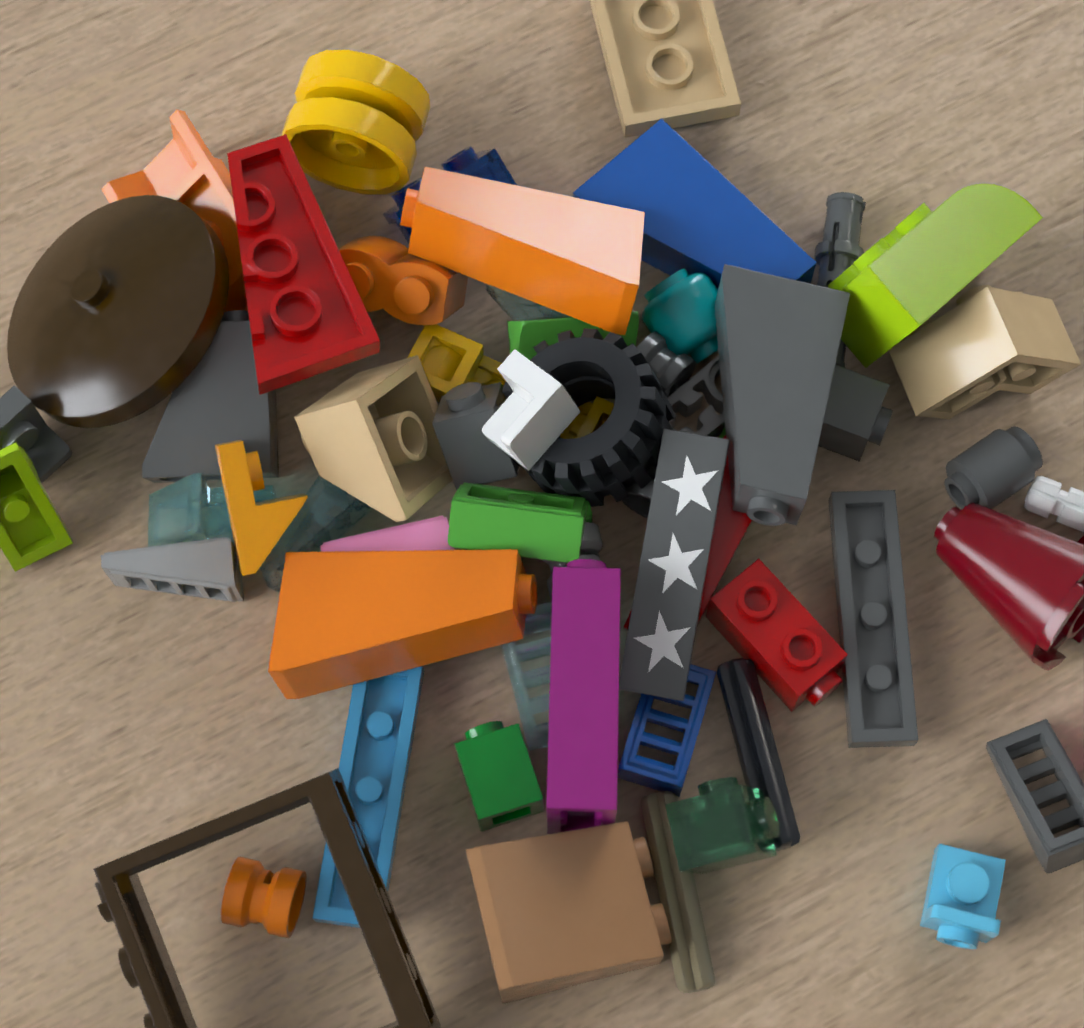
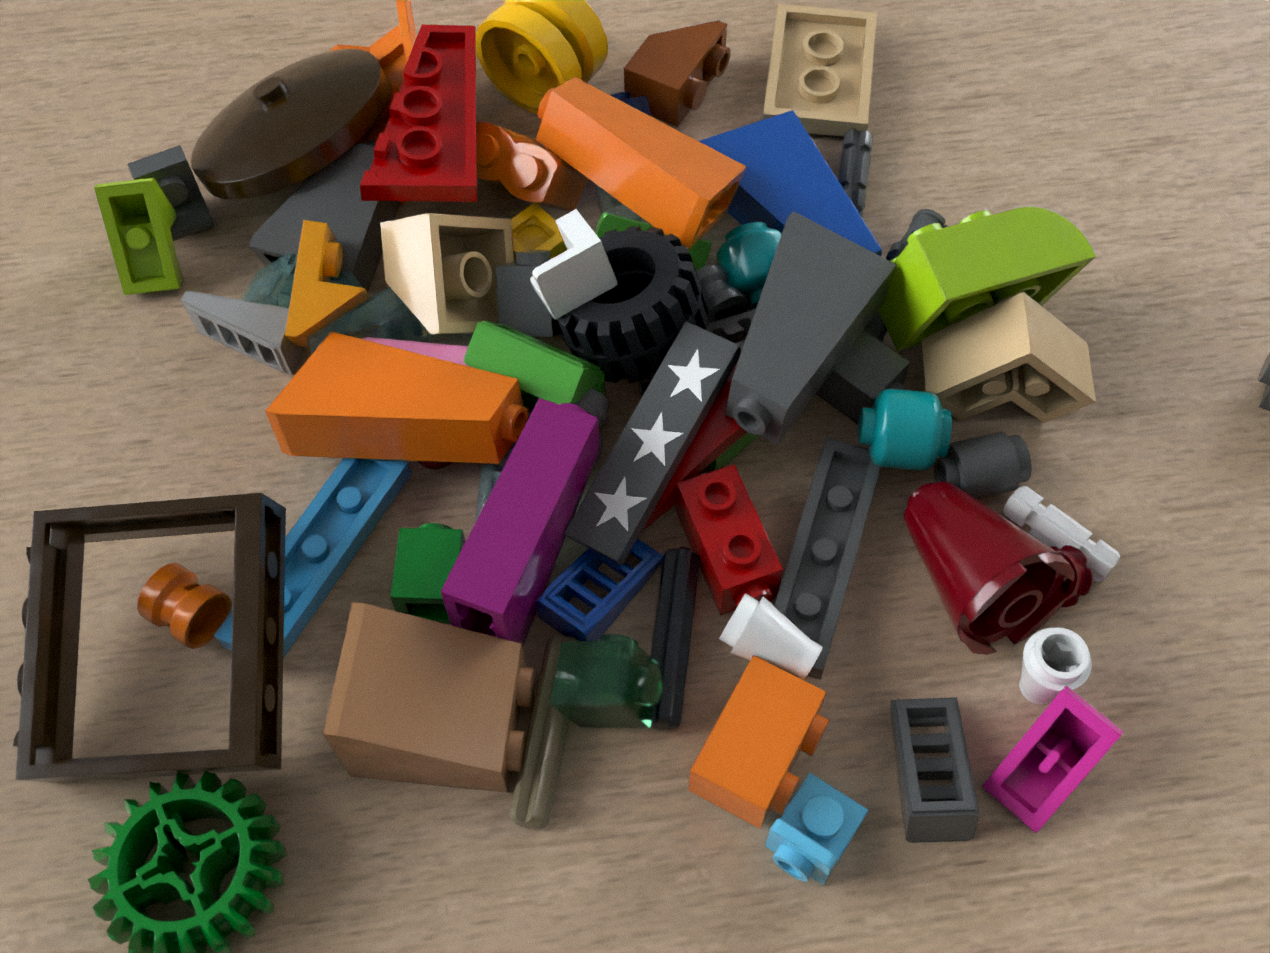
camera: 20 degrees right, 10 degrees down
none -> dark orange slope [624,20,731,127]
none -> orange brick [689,655,830,829]
none -> white cone [719,593,823,680]
none -> dark grey axle [838,128,873,217]
none -> teal head [858,389,952,471]

